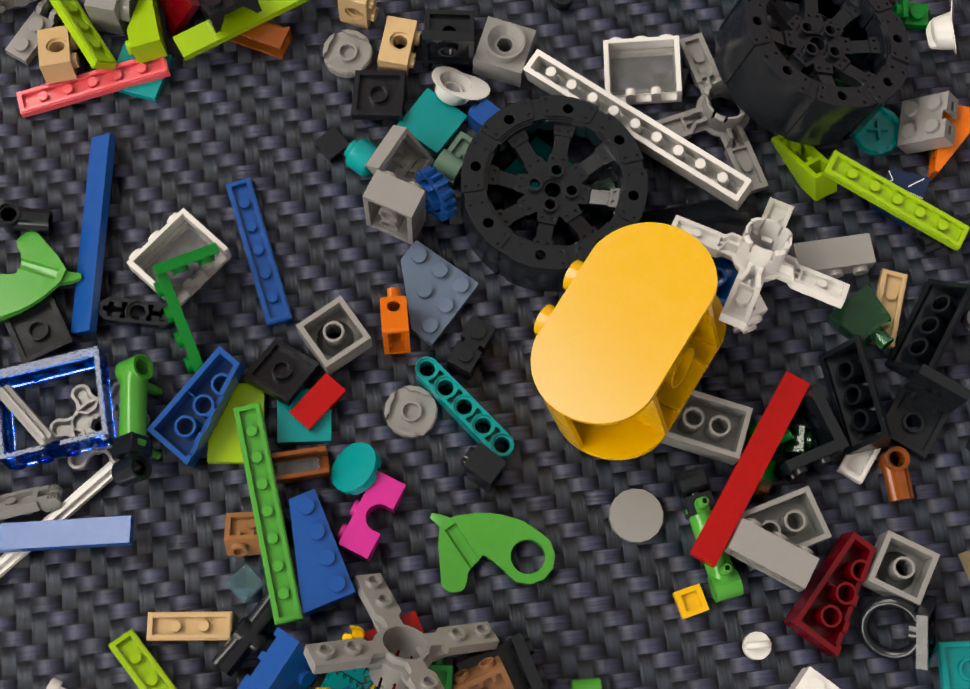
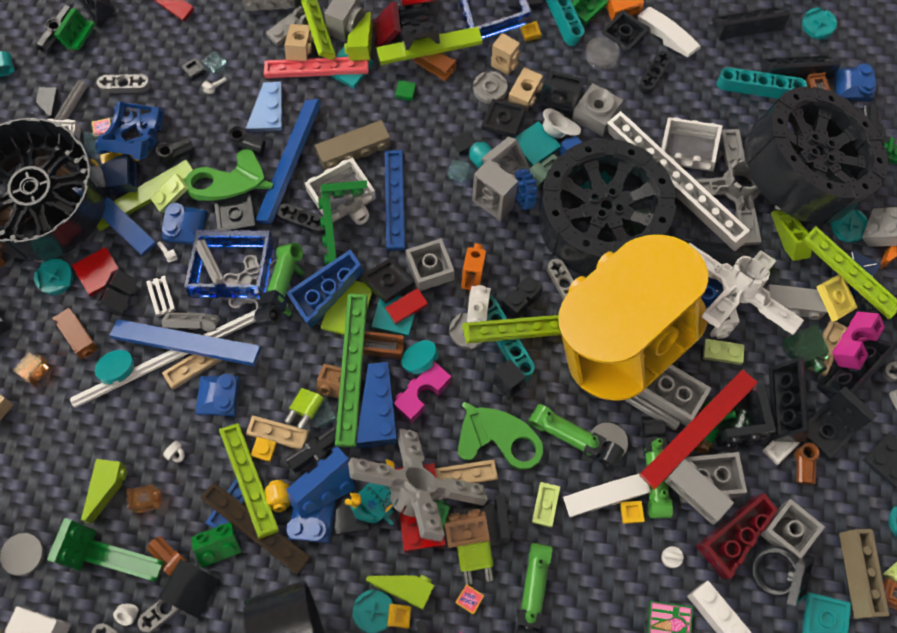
camera: 20 degrees right, 5 degrees down
sand blue plate [401,240,479,347] -> none
none -> tan tile [162,354,222,390]
none -> blue slope [195,374,240,416]
none -> light blue wing [246,82,282,132]
none -> yellow plate [251,437,277,463]
none -> lime piece [284,388,324,429]
none -> dark tan brick [315,120,391,171]
none -> white tile [349,205,369,225]
none -> green tile [395,80,416,101]
none -> tan tile [435,460,498,484]
none -> clear light blue tile [447,159,469,182]
none -> lime tile [462,315,561,344]
none -> white bracket [467,285,491,322]
none -> bright green piece [528,404,624,469]
none -> yellowish green plate [532,482,560,528]
none -> light grey beam [547,259,574,300]
none -> white slope [563,474,651,517]
none -> light grey axle [625,395,680,430]
none -> yellowish green plate [703,339,744,365]
none -> light yellow tile [816,275,858,322]
none -> dark pink arch [832,312,885,370]

